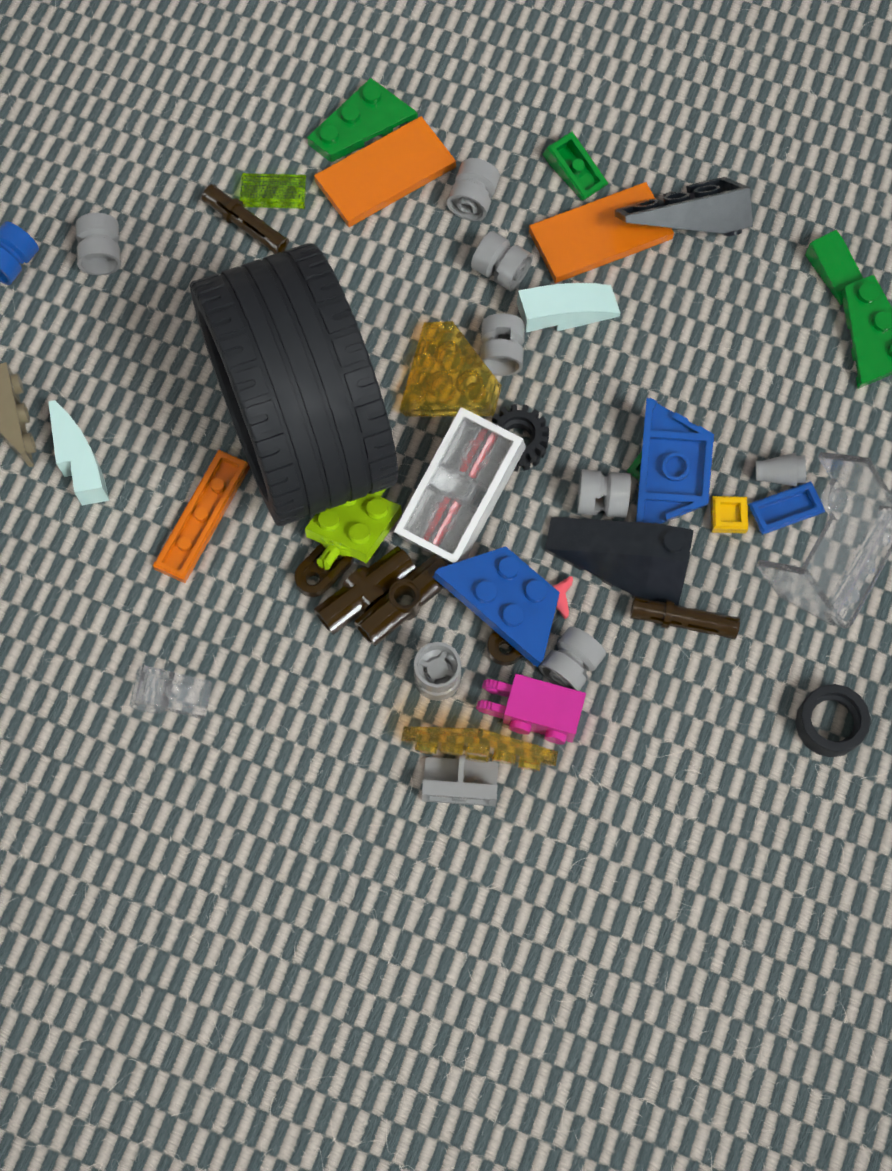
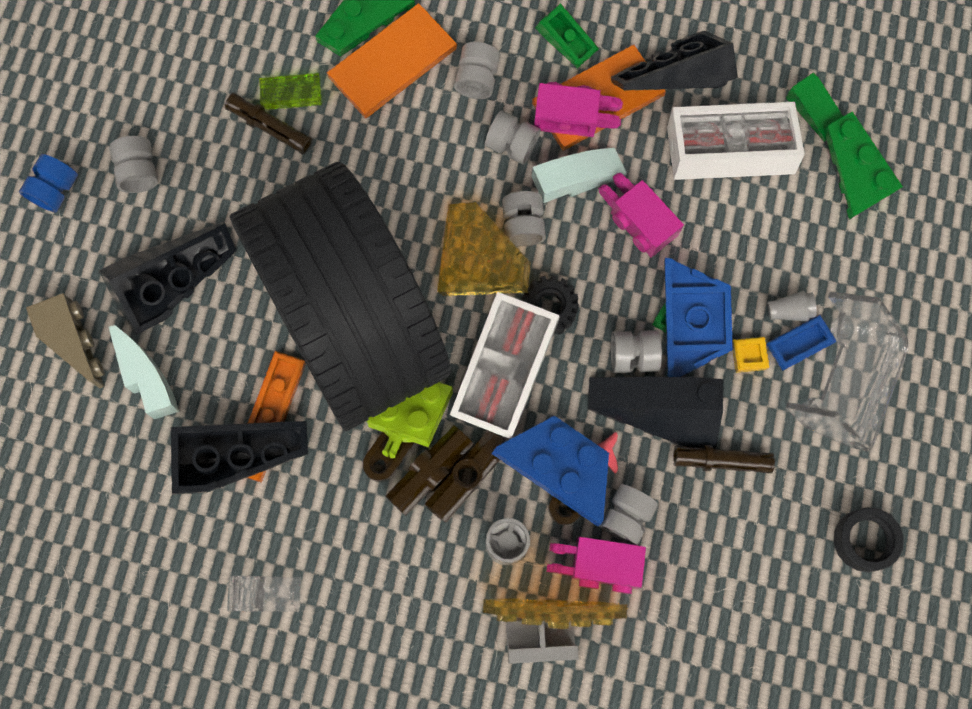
camera: 10 degrees left, 5 degrees up
none -> black wedge [98,222,237,335]
none -> black wedge [171,421,308,495]
none -> dark pink hinge [534,82,623,137]
none -> dark pink hinge [598,173,684,258]
none -> brick [667,102,805,180]

